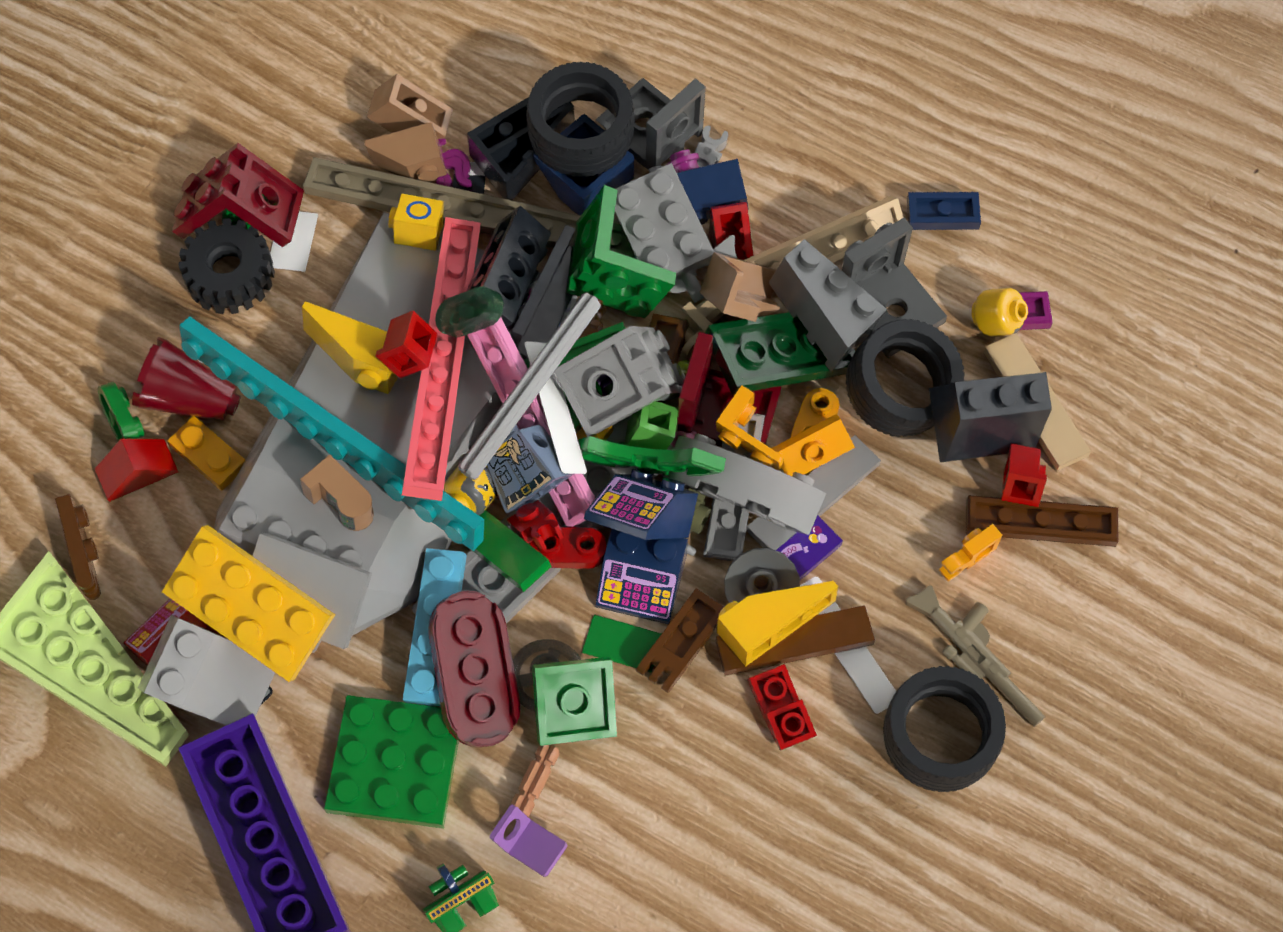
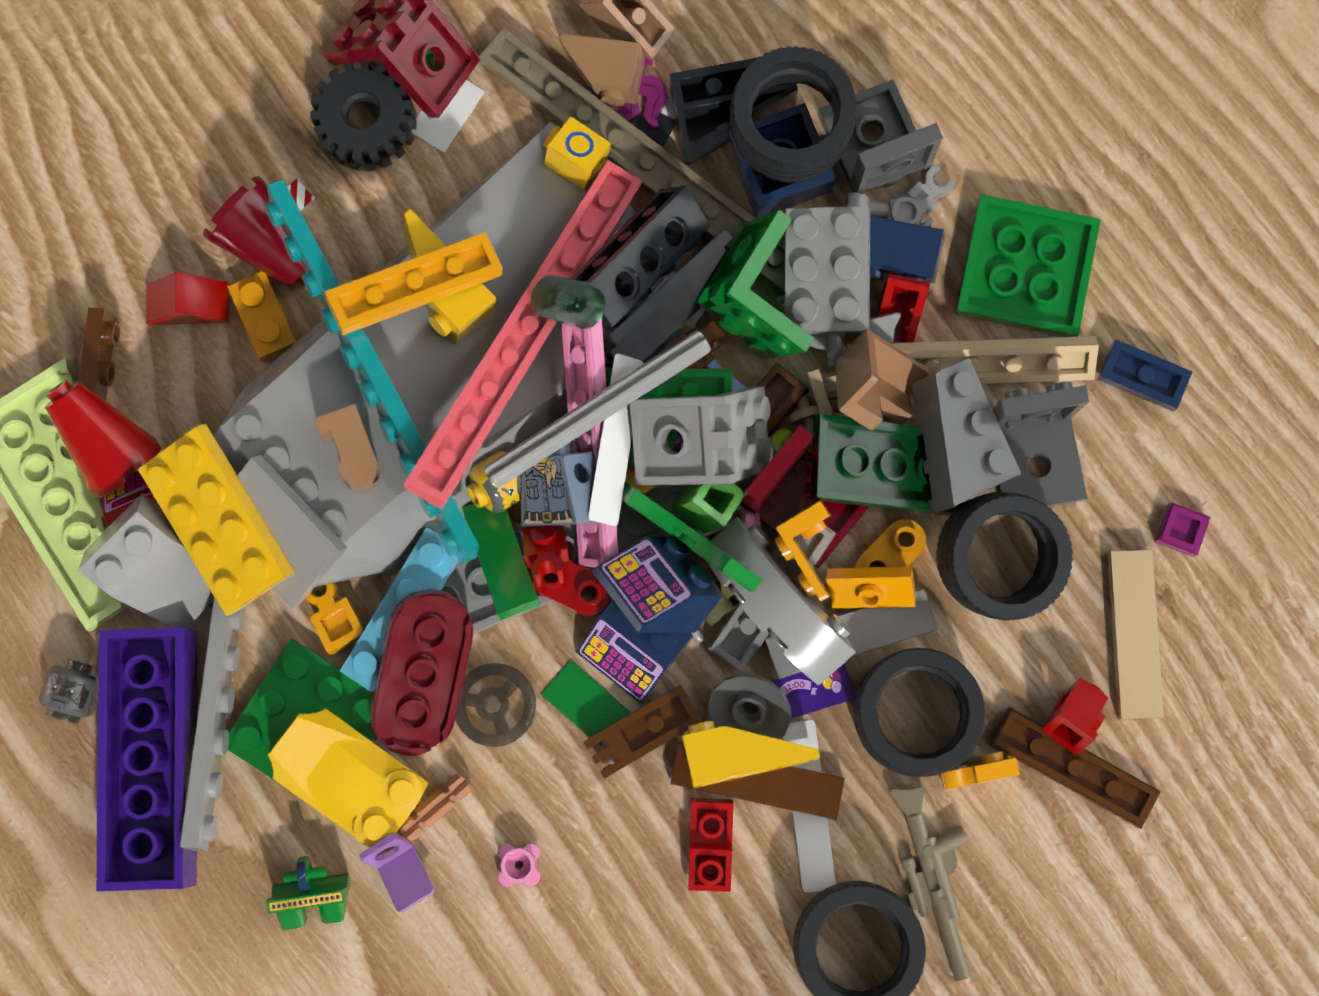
camera: 30 degrees right, 15 degrees up
green plate [97,382,144,441] -> none
red brick [375,310,438,379] -> none
plate [532,657,617,746] -> none
magenta plate [666,149,700,173] -> none
black slope [929,372,1052,463] -> none
yellow head [971,288,1028,336] -> none
none -> head [39,659,98,724]
none -> red cone [45,380,162,499]
none -> light grey plate [180,597,245,852]
none -> yellow slope [268,708,428,847]
none -> light orange plate [306,583,365,655]
none -> light orange plate [325,232,503,336]
none -> bright pink plate [498,843,541,887]
none -> black tyre [854,648,985,777]
none -> green plate [955,194,1101,337]

